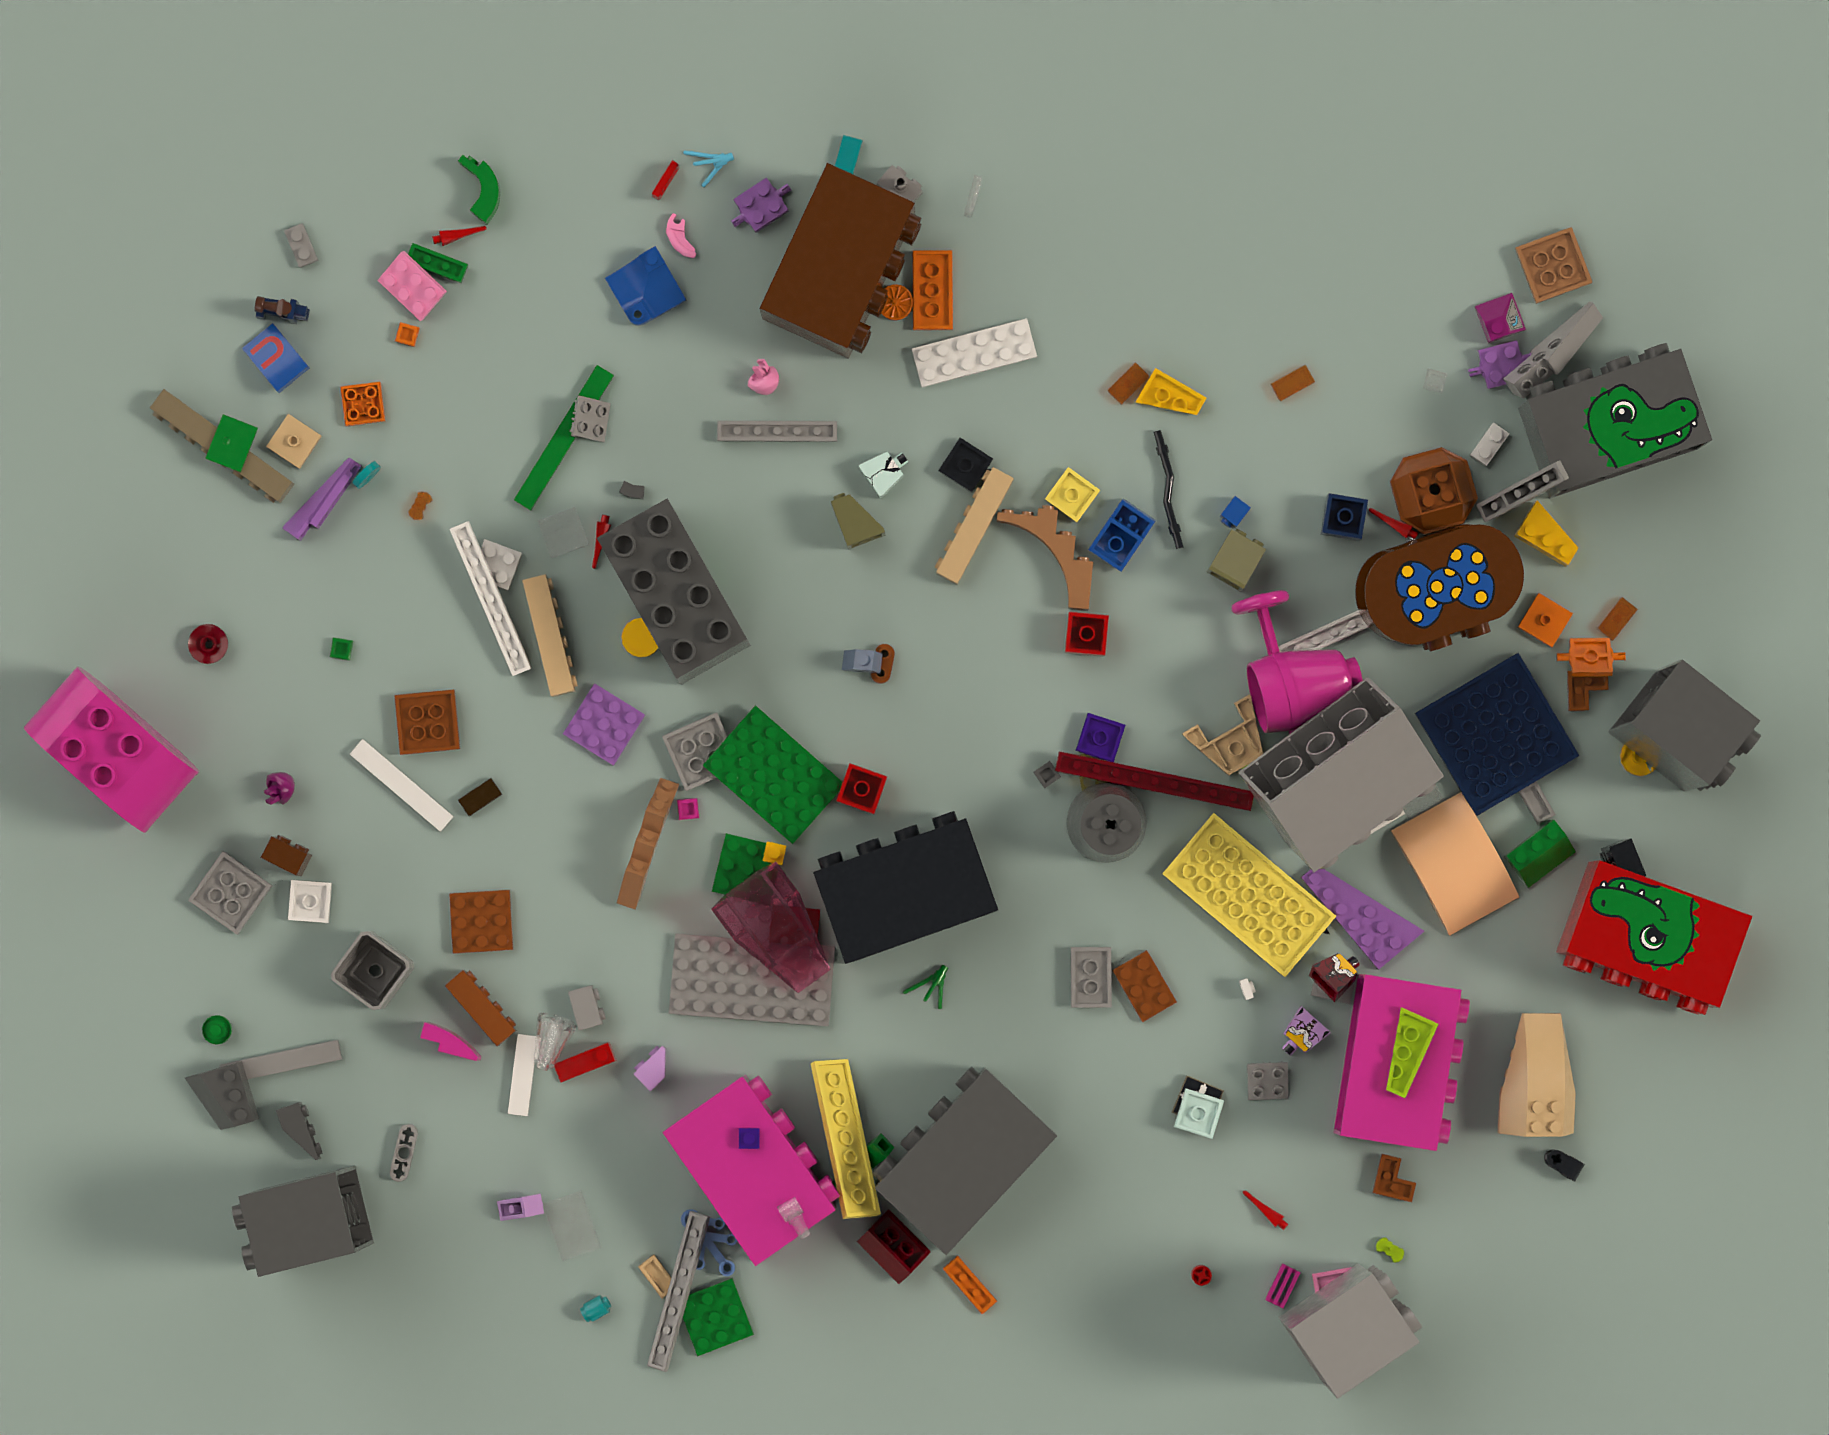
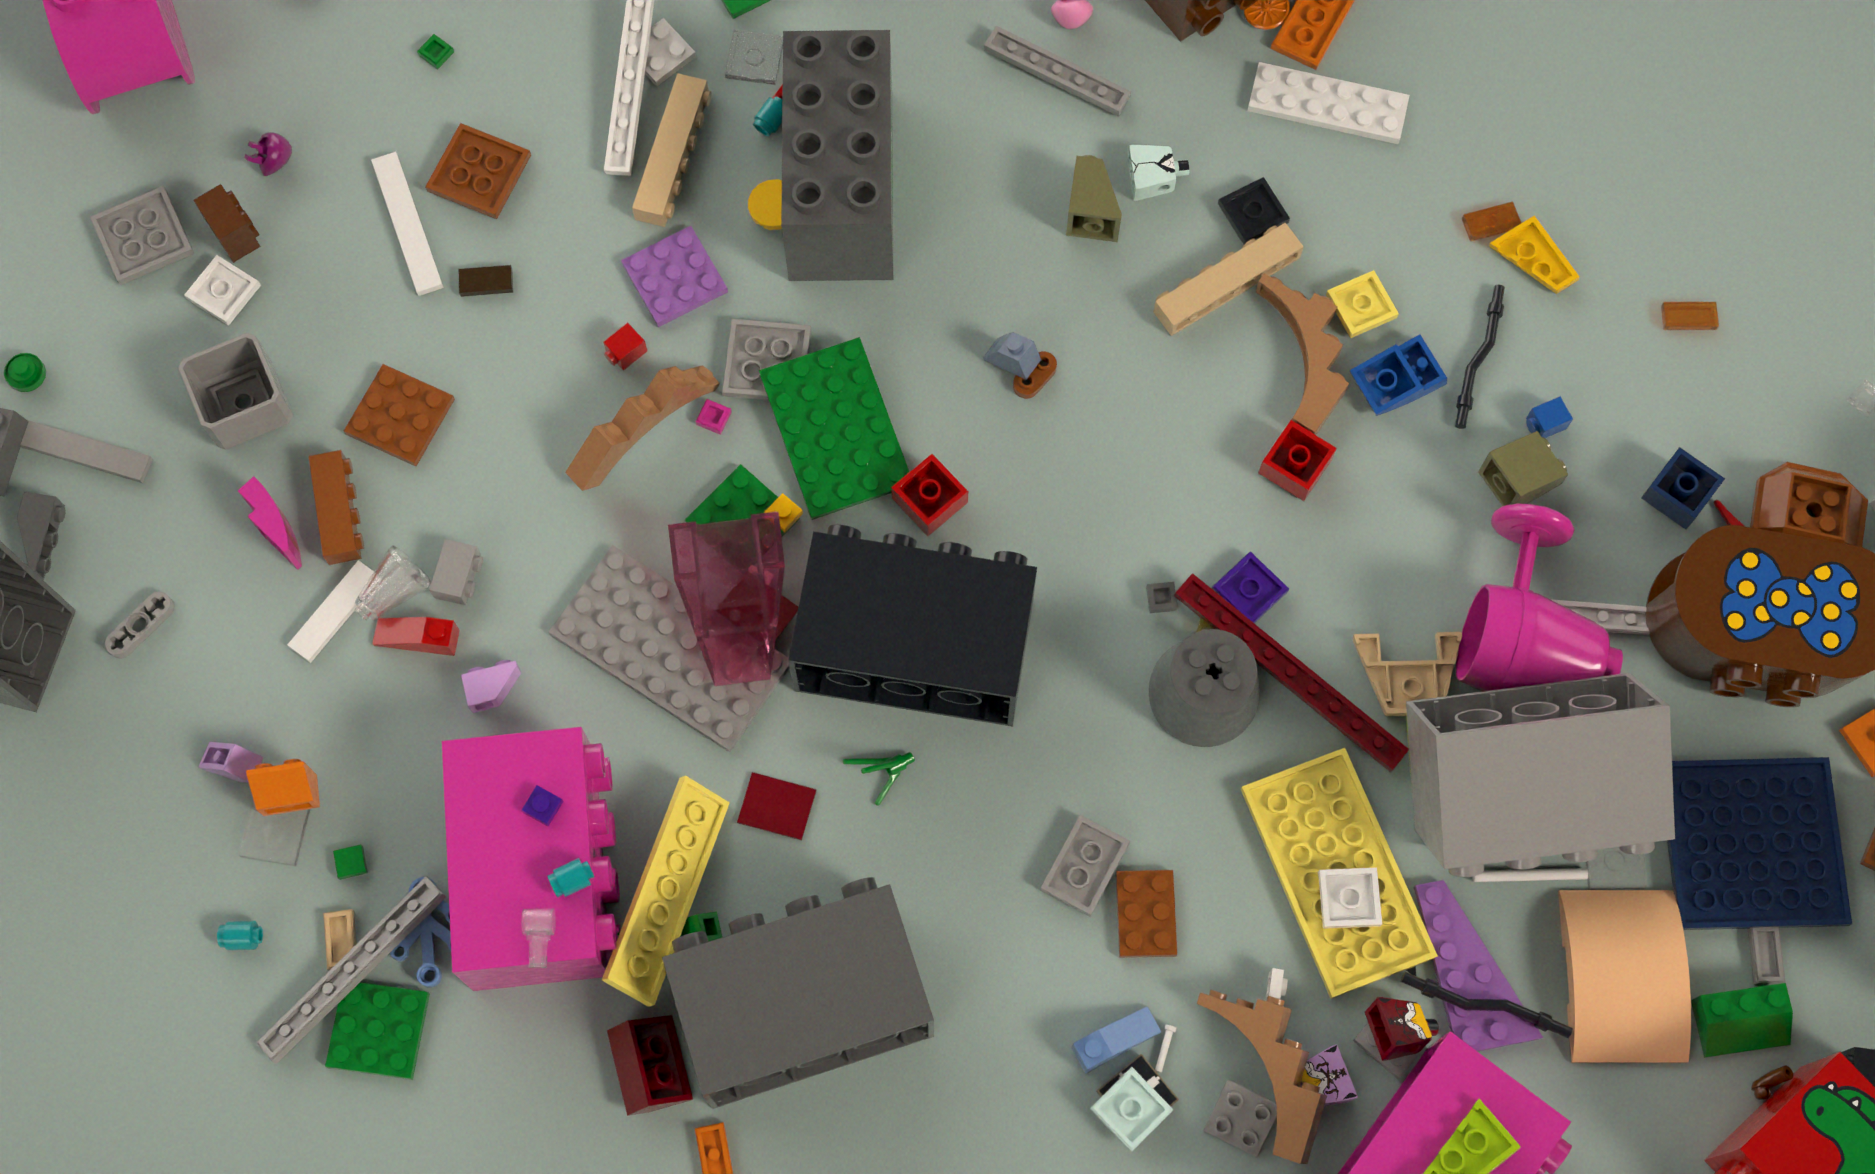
camera: 25 degrees right, 15 degrees down
none -> orange slope [246,759,320,816]
none -> green tile [333,844,368,880]
none -> teal brick [547,858,594,897]
none -> red brick [603,323,648,371]
none -> dark red piece [737,772,817,841]
none -> teal brick [753,97,782,137]
none -> medium blue slope [1072,1007,1161,1074]
none -> white piece [1155,1025,1176,1073]
none -> medium nougat arch [1197,990,1327,1164]
none -> white plate [1318,868,1382,929]
none -> black bar [1400,972,1573,1038]
none -> reddish brown arm [1751,1065,1793,1100]

